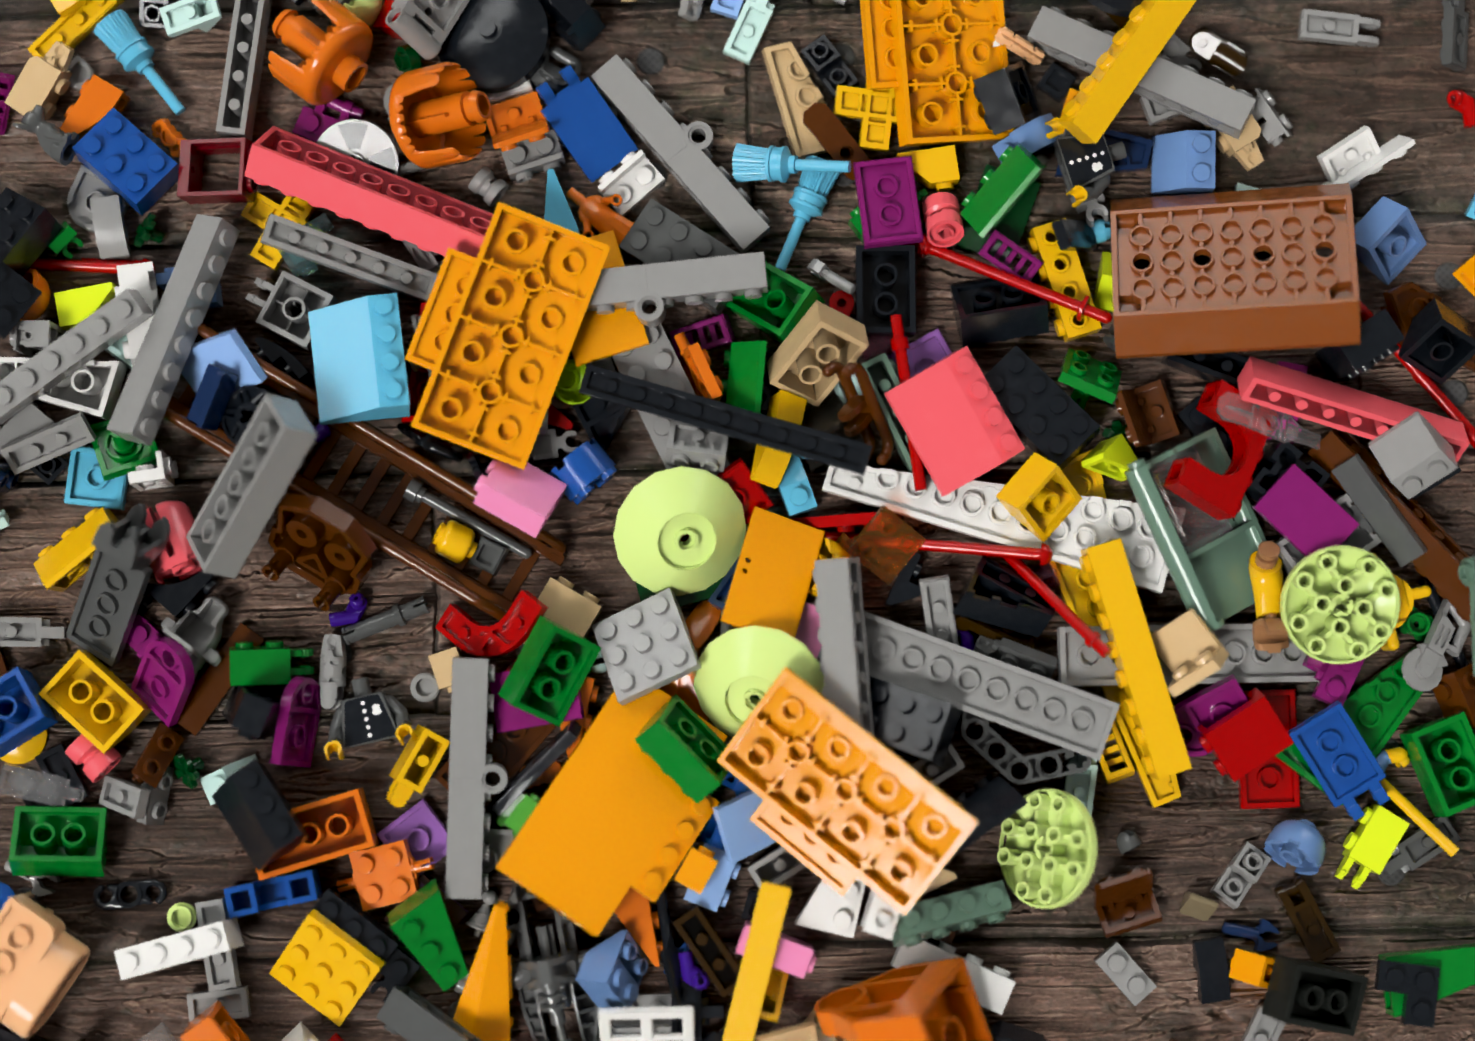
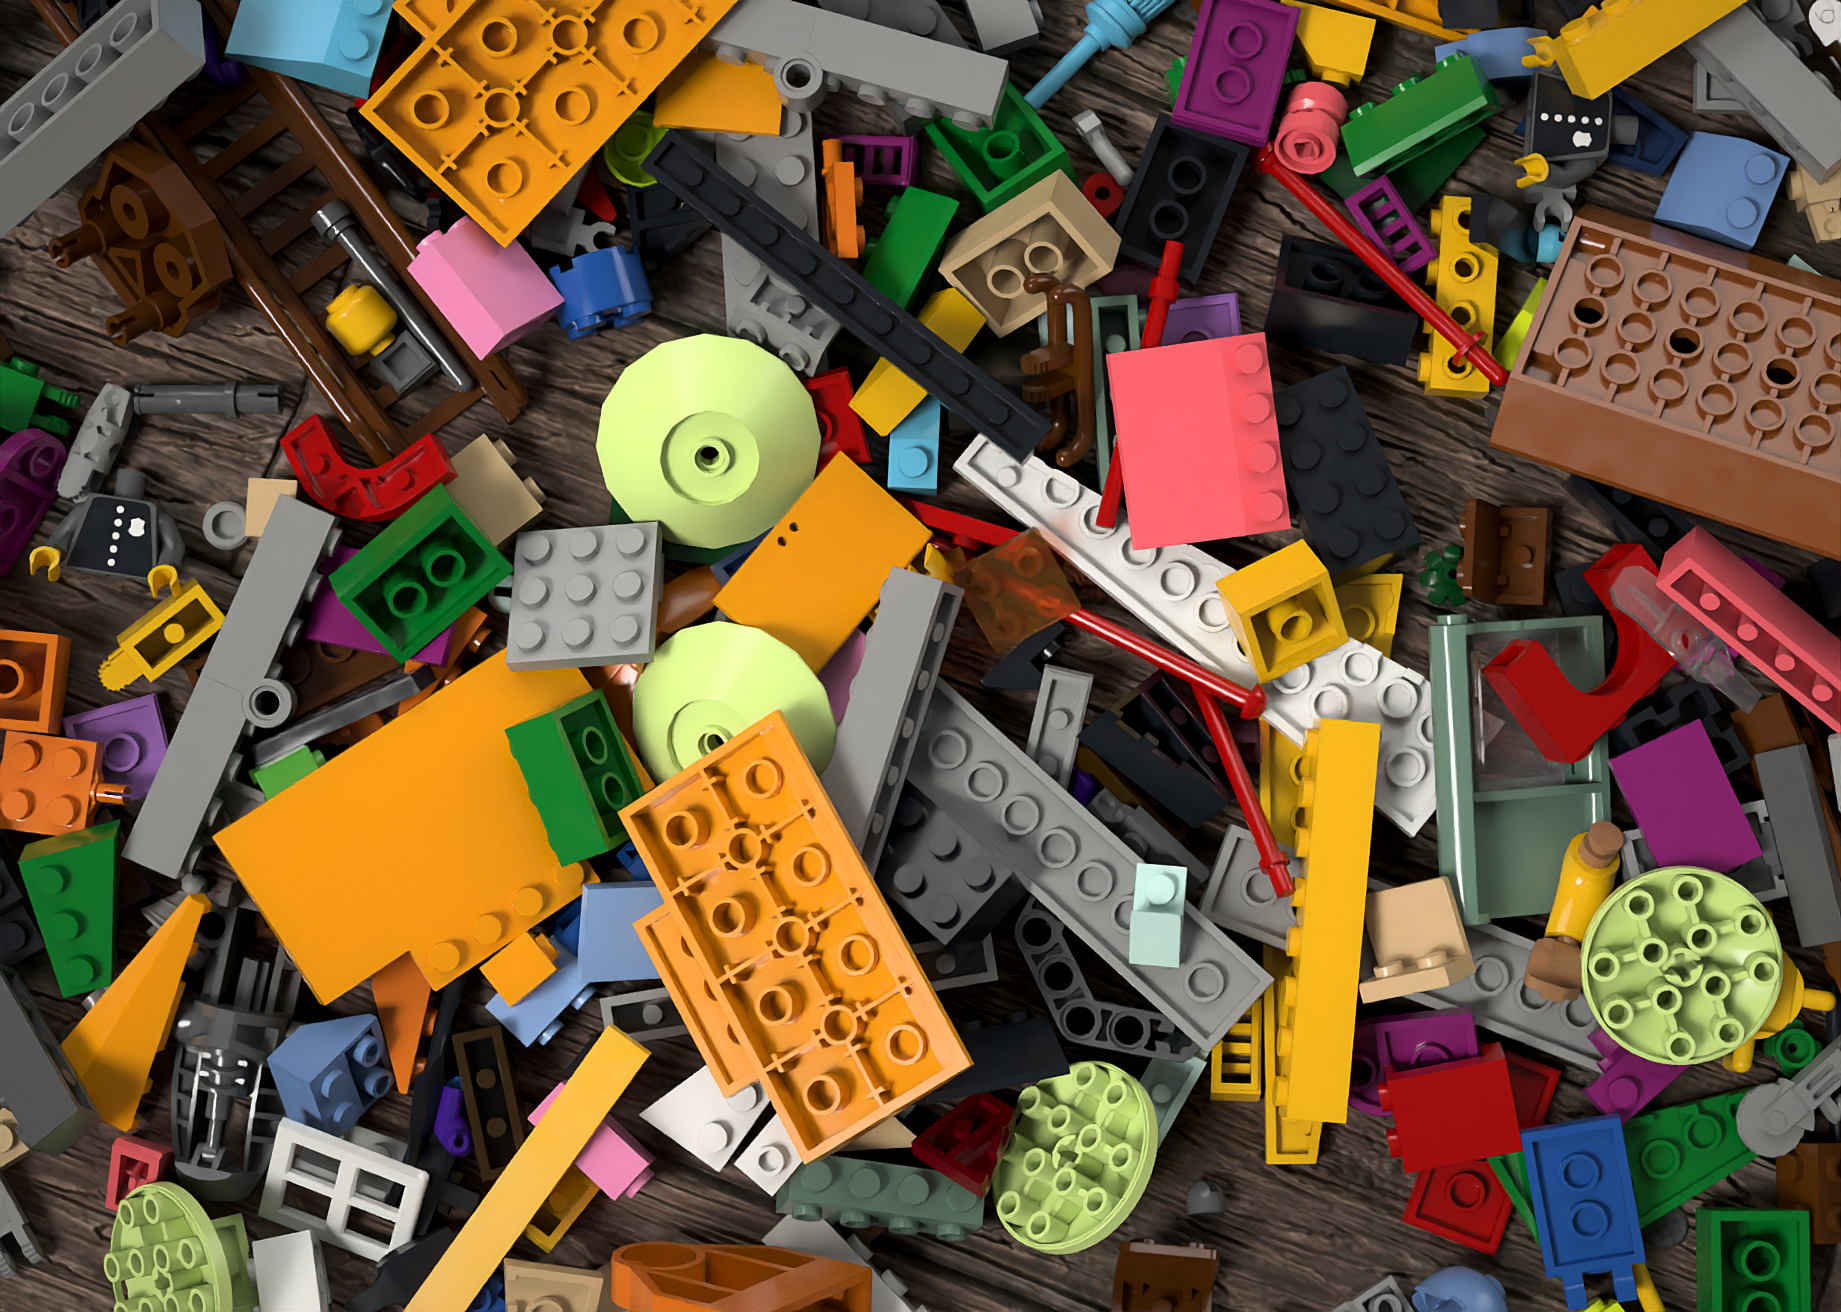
camera: 30 degrees right, 0 degrees up
dark purple arm [329,592,367,627] -> none
green plate [1058,348,1122,410] -> none
neon yellow slope [1081,433,1138,482] -> none
yellow arm [1376,747,1410,772] -> none
none -> dark red wing [911,1092,1017,1199]
none -> light aqua slope [1129,863,1188,968]

